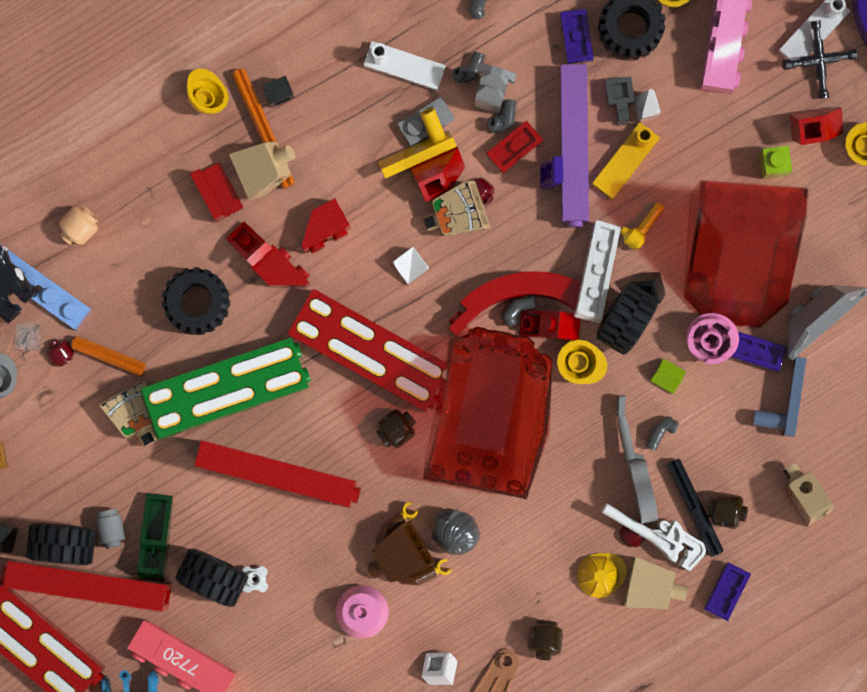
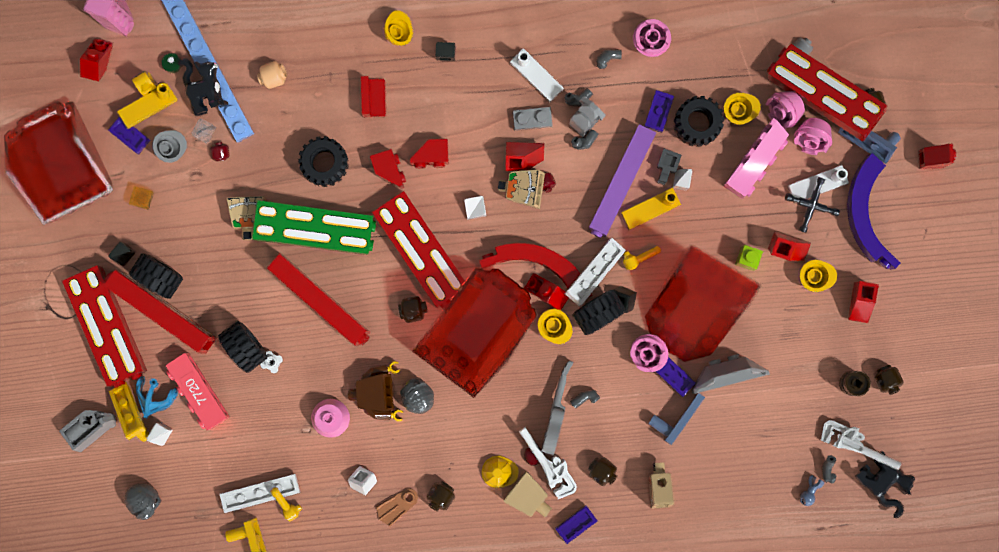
camera: 30 degrees right, 0 degrees up
orange axle [71,336,146,376] -> none
light grey brick [95,509,126,549] -> none
dark green slope [137,493,173,581] -> none
red plate [226,221,272,266] -> none
tan torso [229,142,295,200] -> none
orange axle [232,68,295,189] -> none
yellow piece [377,108,457,178] -> none
red plate [486,120,543,174] -> none
dark grey arm [501,296,535,327] -> none
dark purple plate [540,156,564,190] -> none
lime slope [651,358,686,394] -> none
black axle [667,459,723,557] -> none

